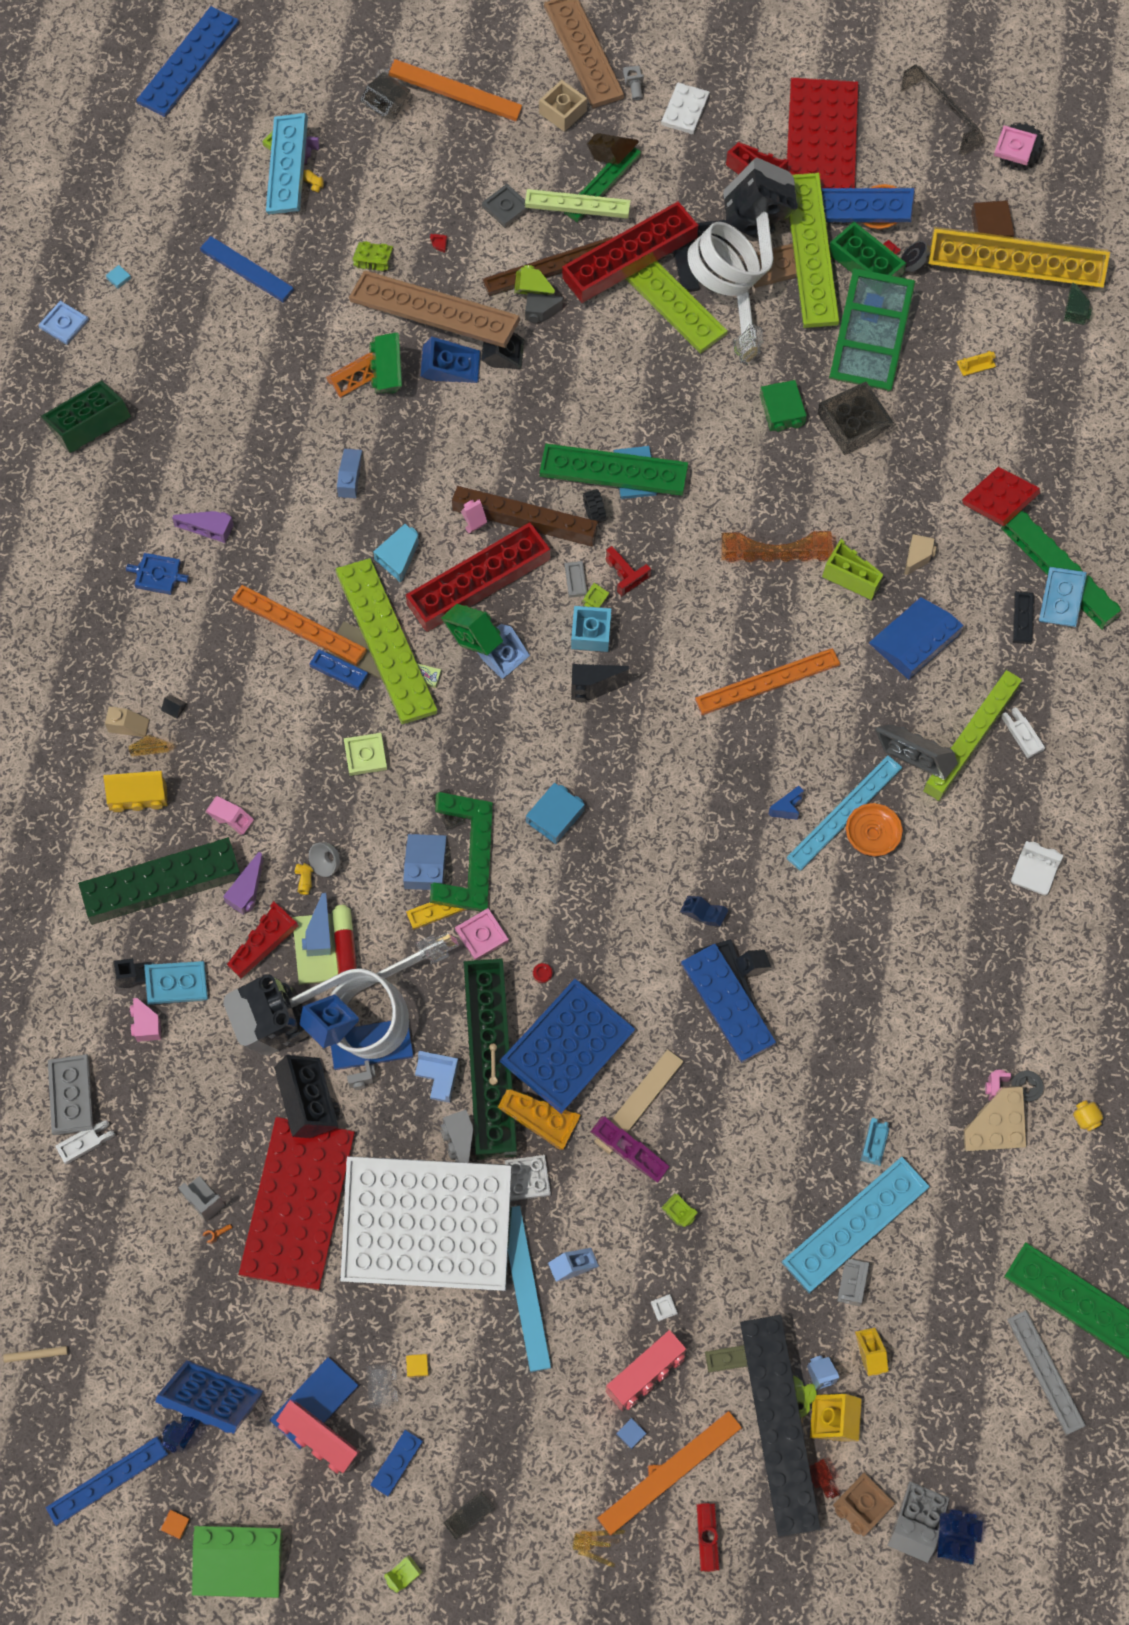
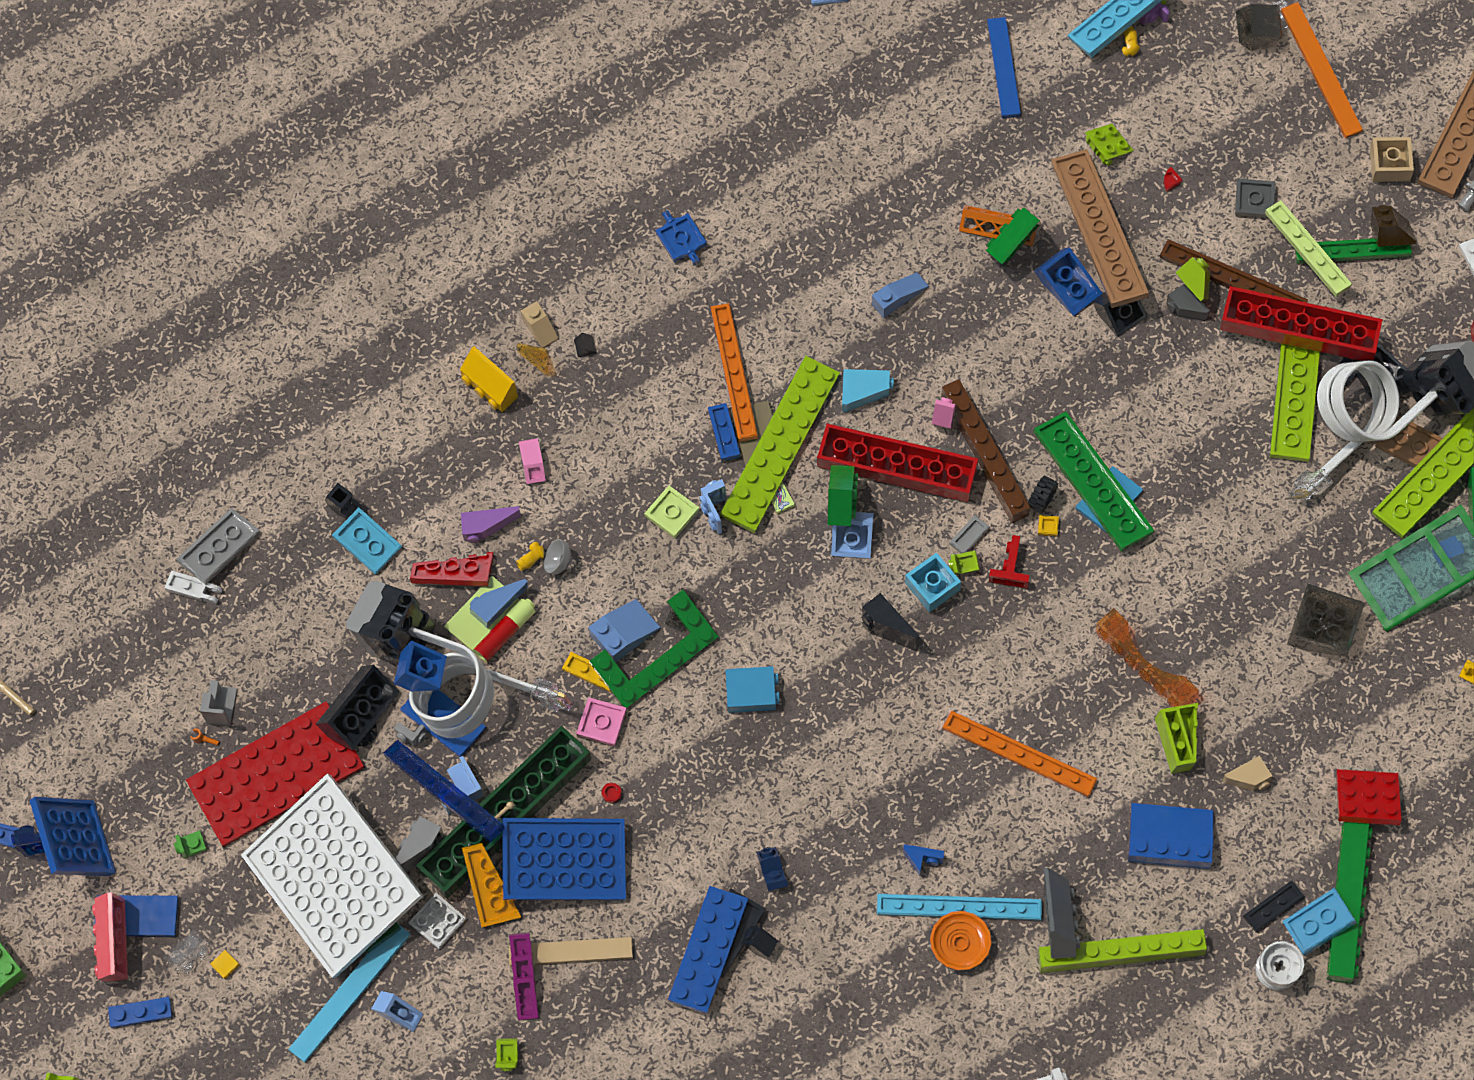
camera: 55 degrees right, 0 degrees up
dark green slope [41,380,131,453] -> none
dark green brick [78,837,241,925] -> none
bright pink slope [130,998,161,1042] -> none
medium lavender slope [172,511,233,543] -> none
green brick [759,380,806,432] -> none
white hinge [1002,707,1045,758] -> none
none -> bright green bracket [174,830,207,859]
none -> clear blue plate [383,739,505,842]
none -> light blue bracket [699,479,726,535]
none -> yellow tile [1038,515,1059,537]
none -> white wheel [1255,941,1304,991]

